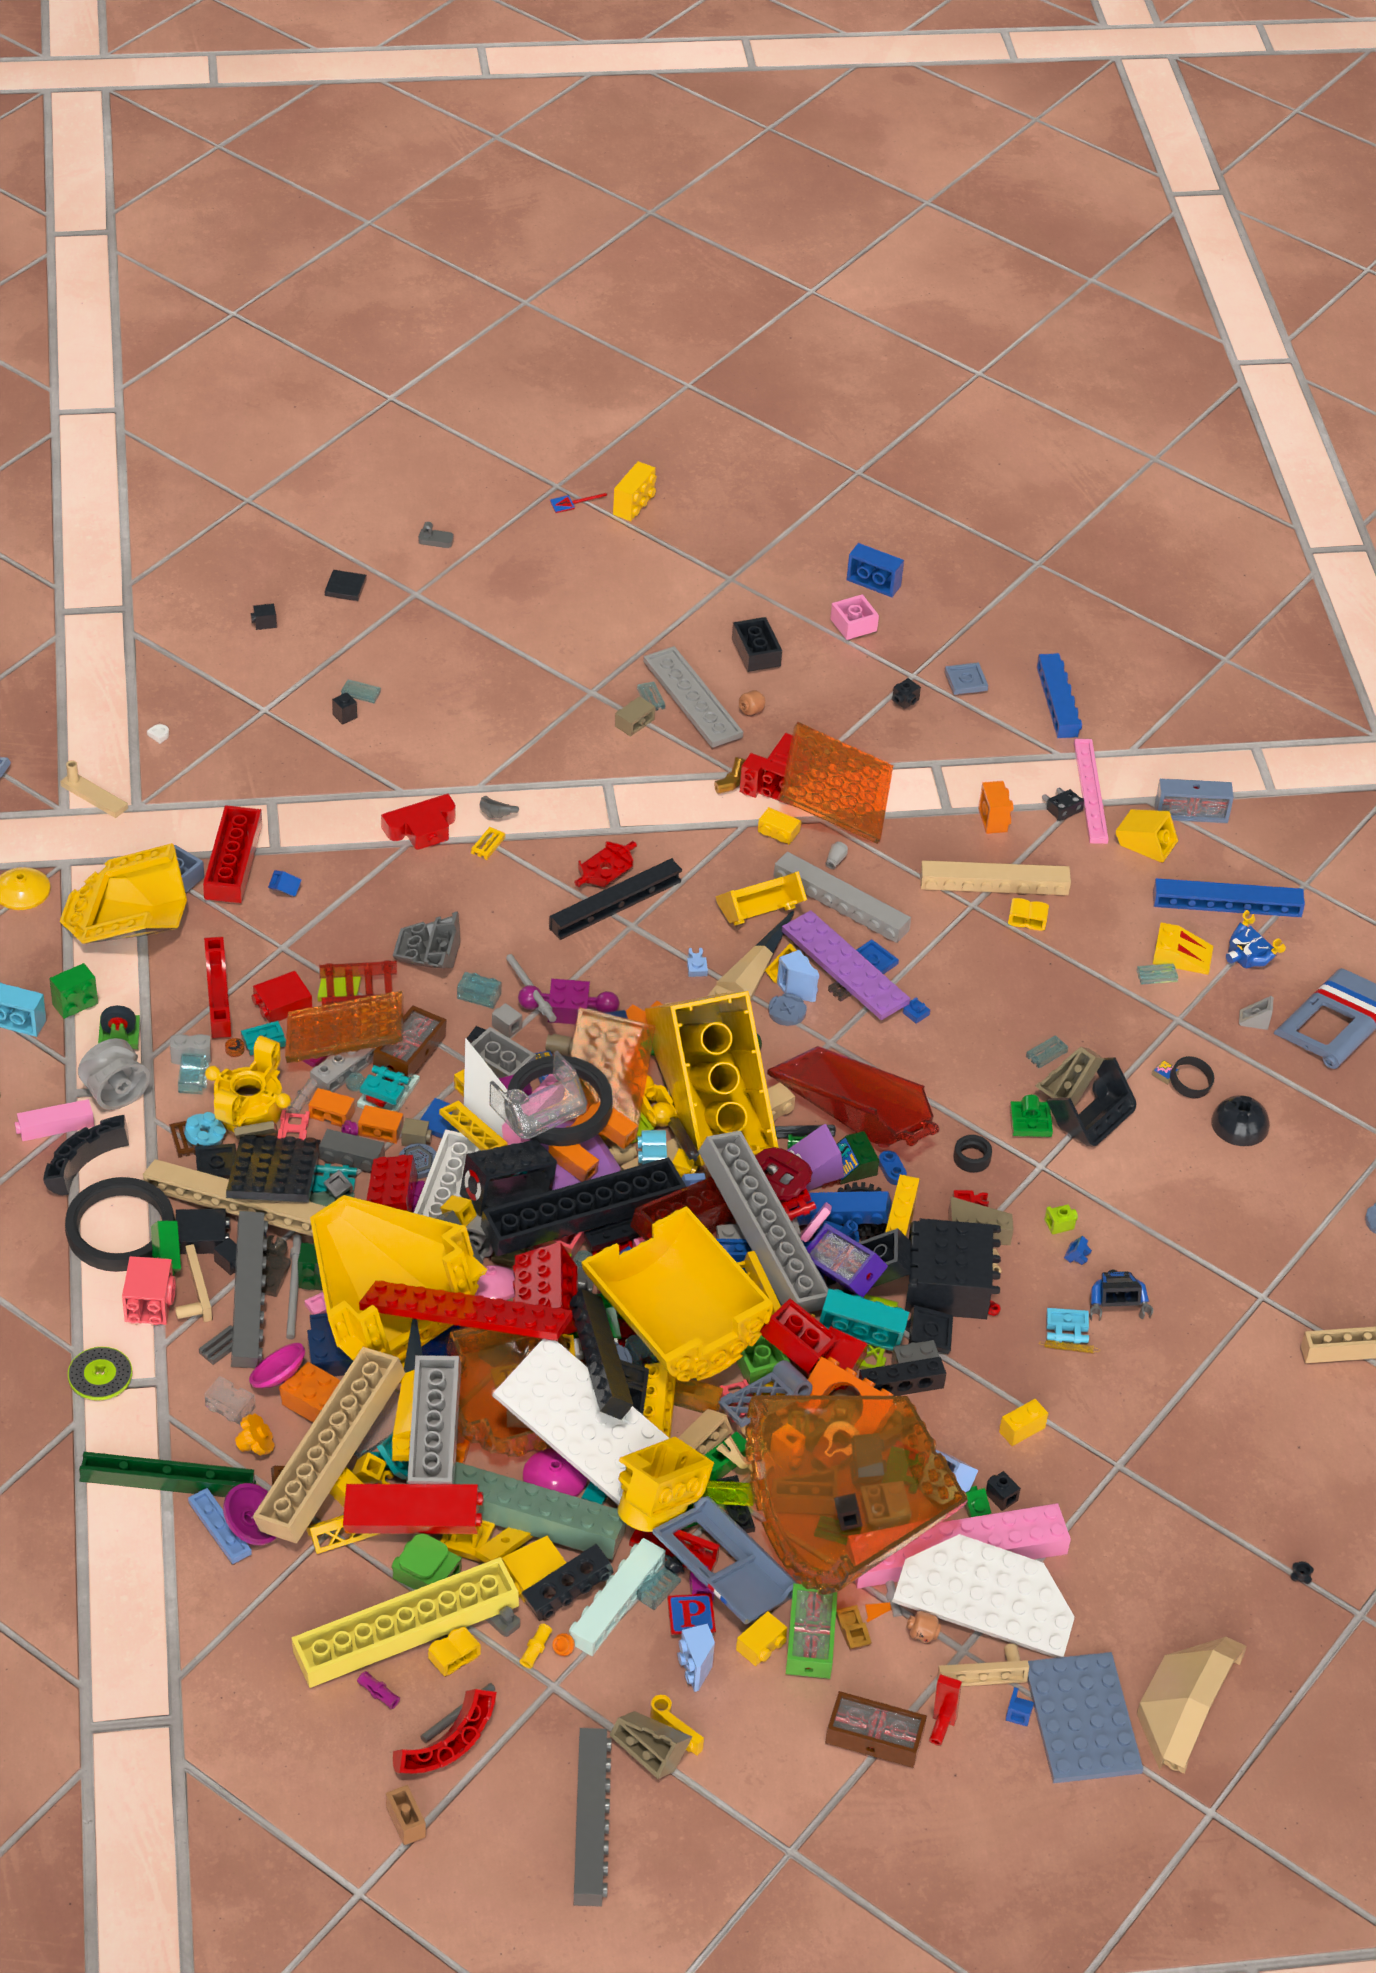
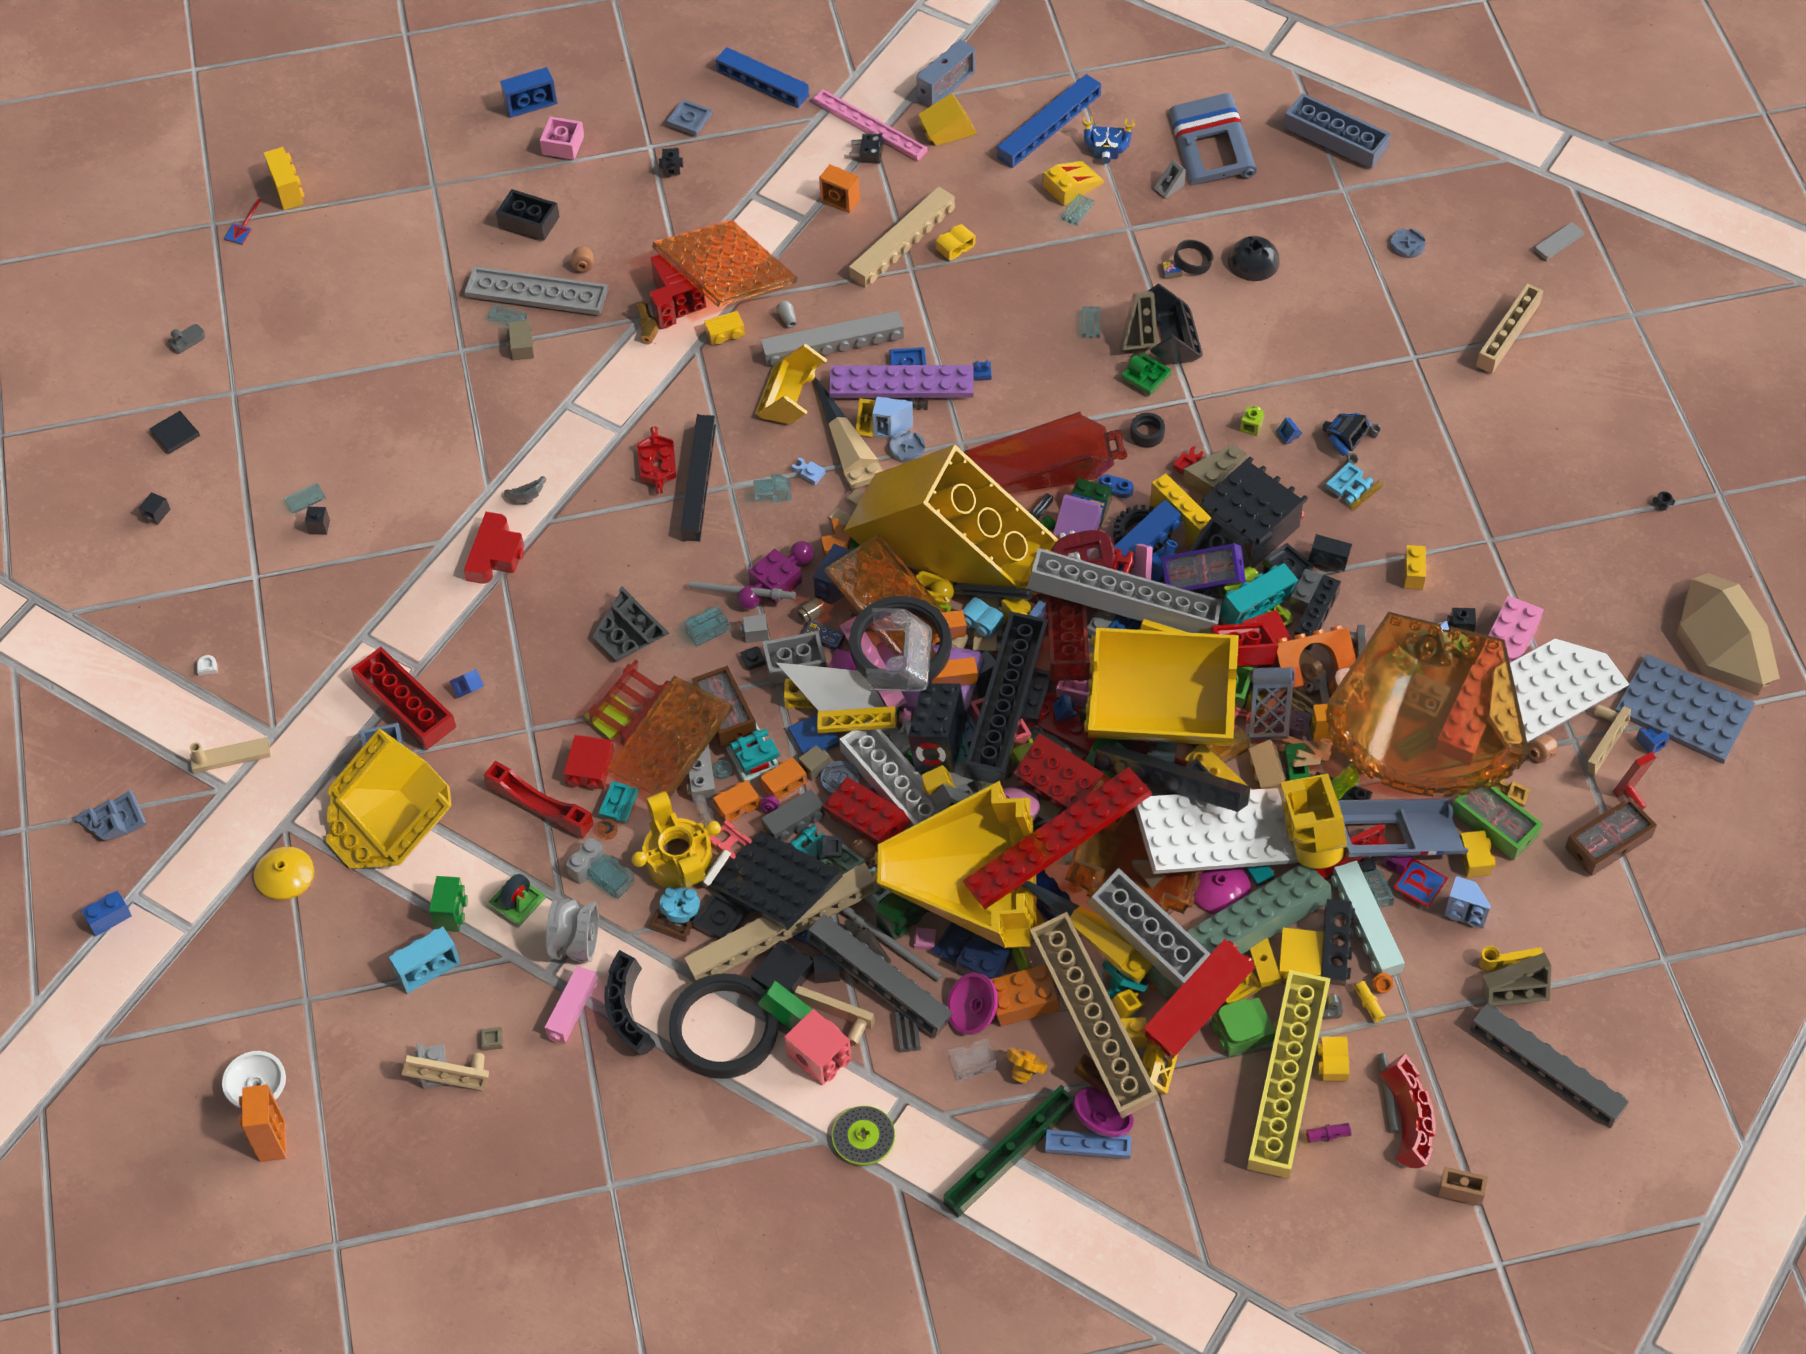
camera: 45 degrees left, 10 degrees up
yellow tile [471,827,506,860] -> none
black brick [834,1493,863,1531] -> none
none -> clear light blue brick [753,474,792,502]
none -> black brick [1308,534,1352,571]

